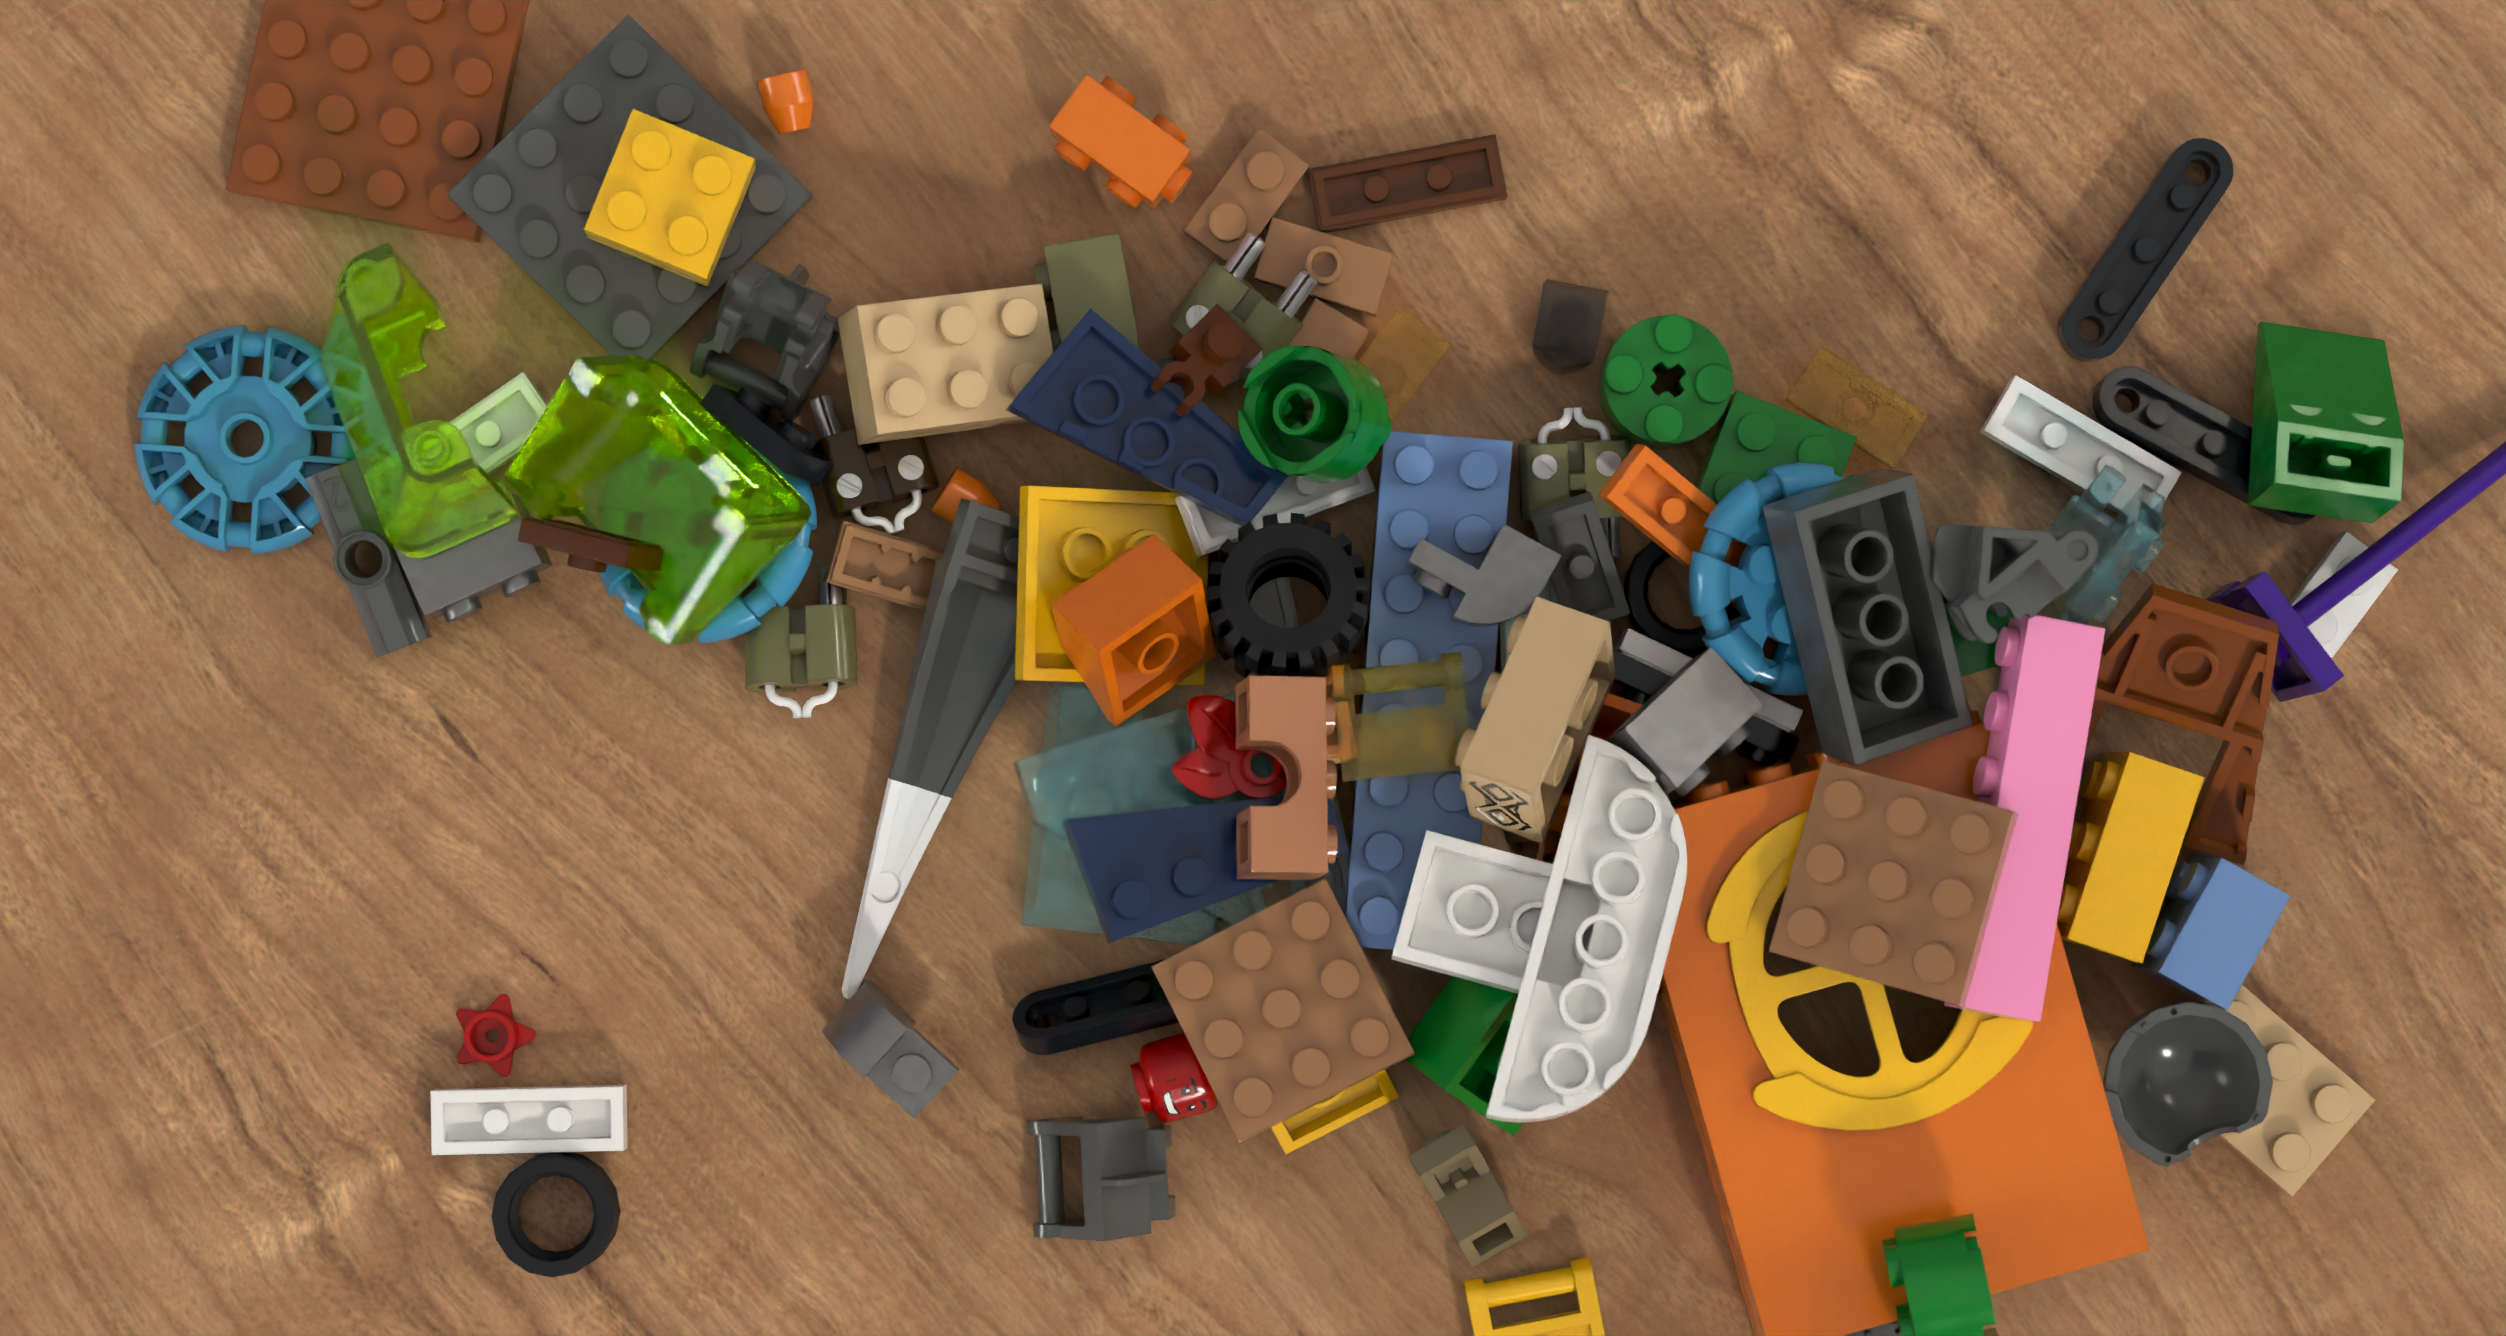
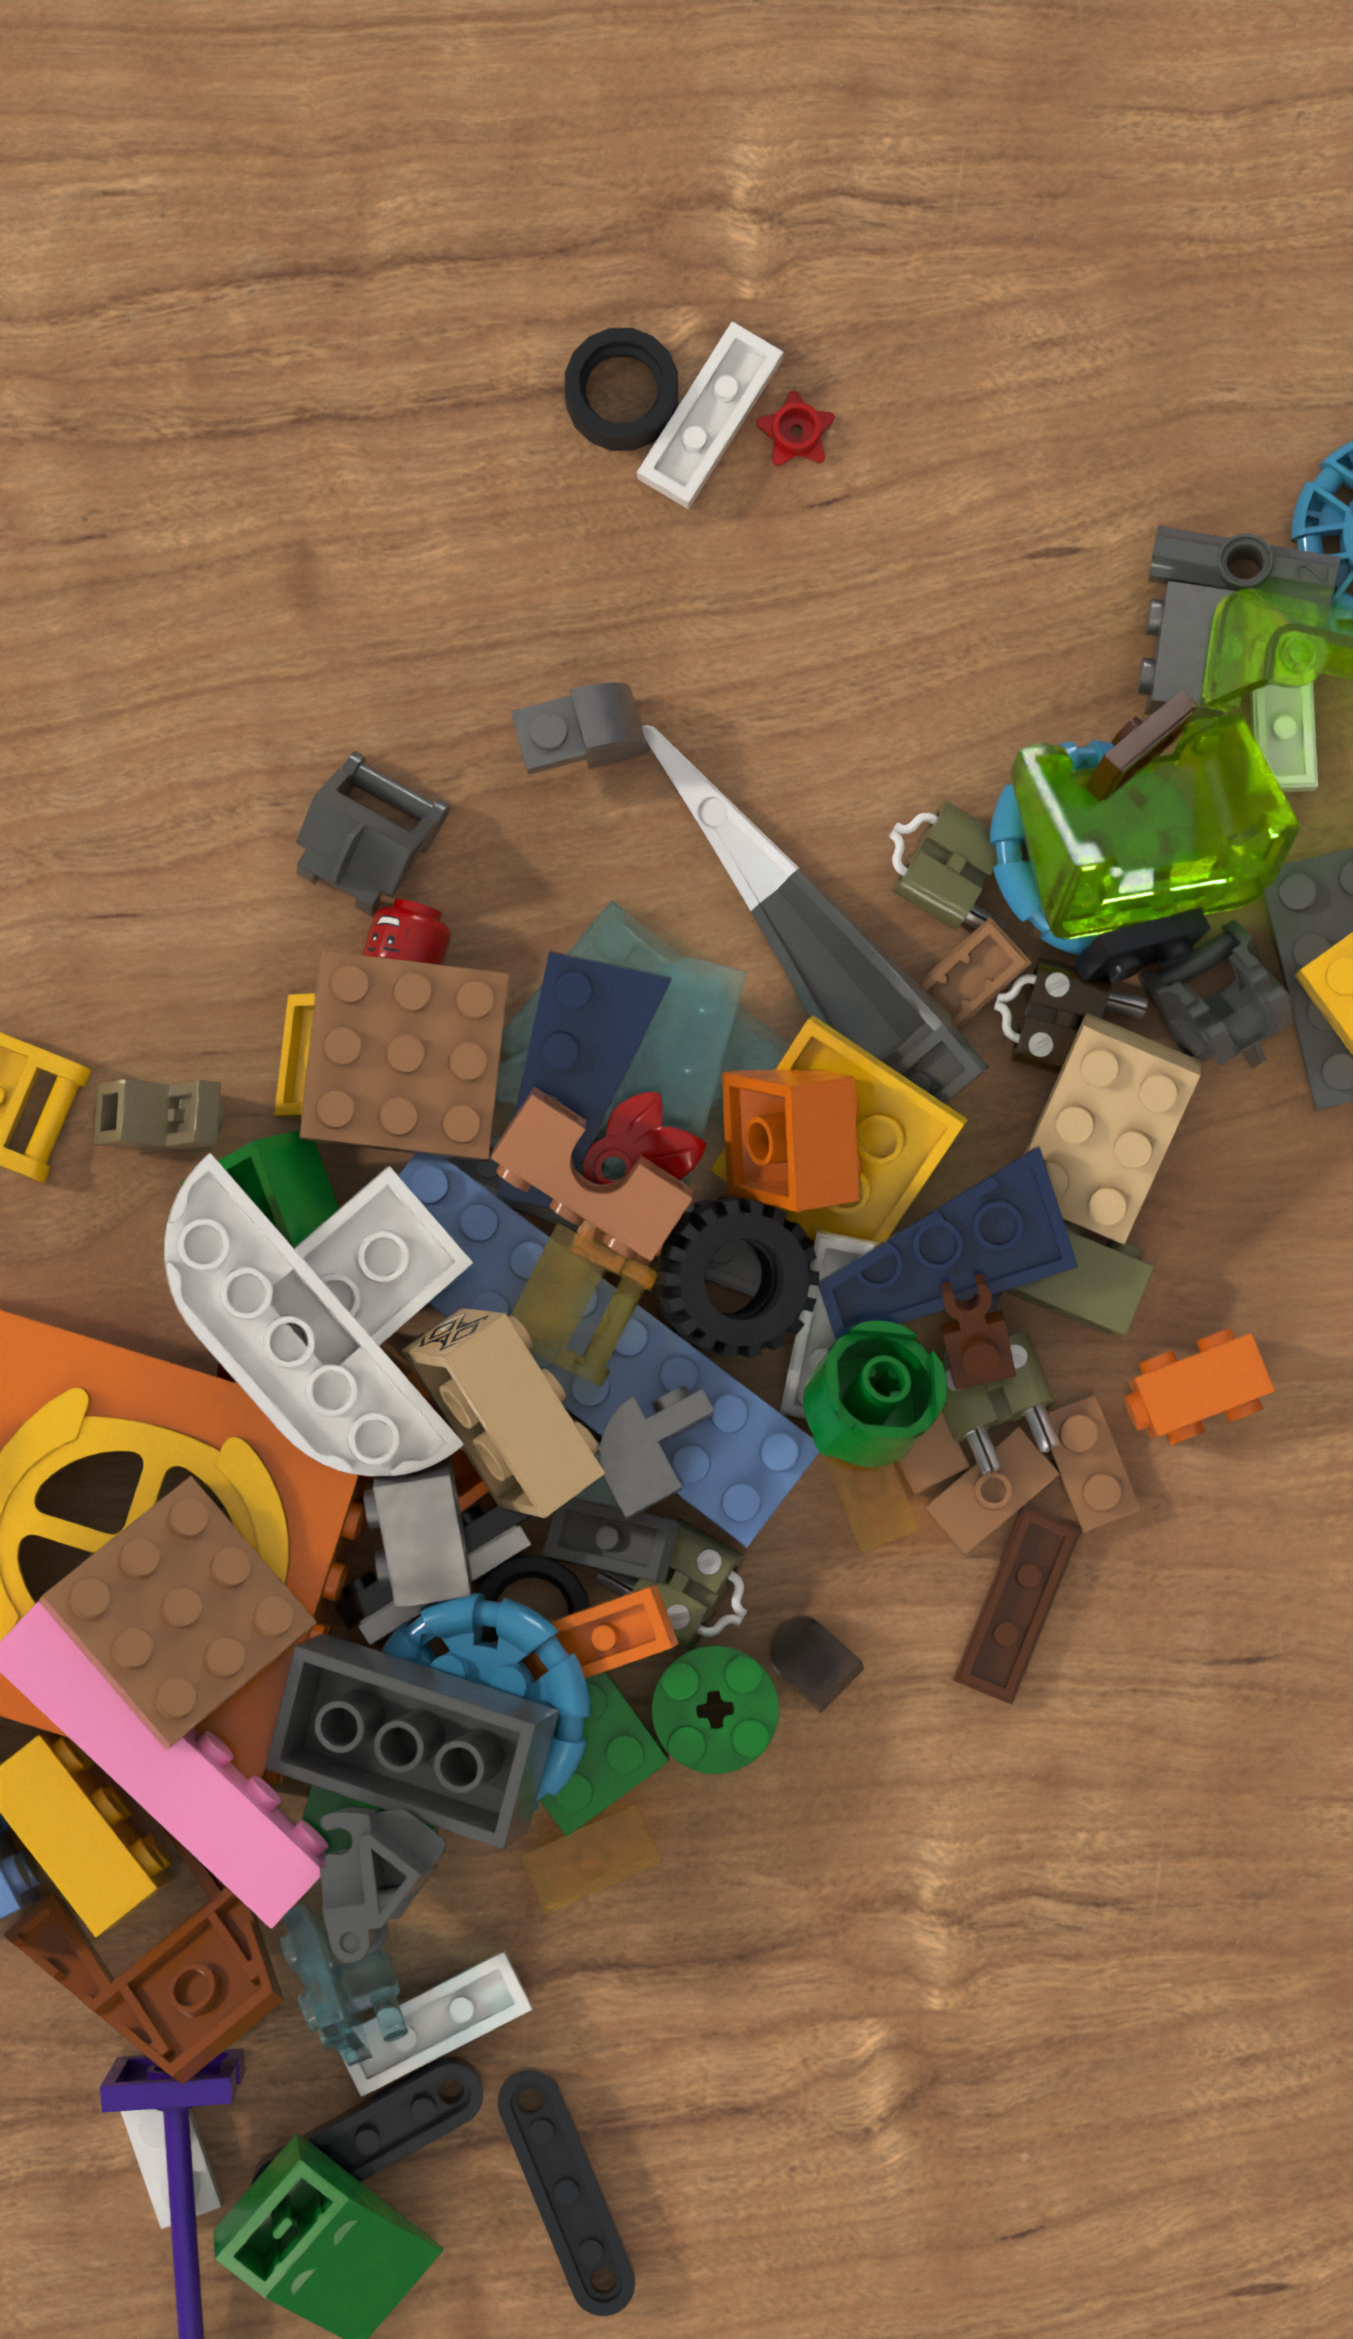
camera: 120 degrees right, 5 degrees down
orange hose [930,467,1001,524] -> none
black plate [1012,959,1179,1055] -> none

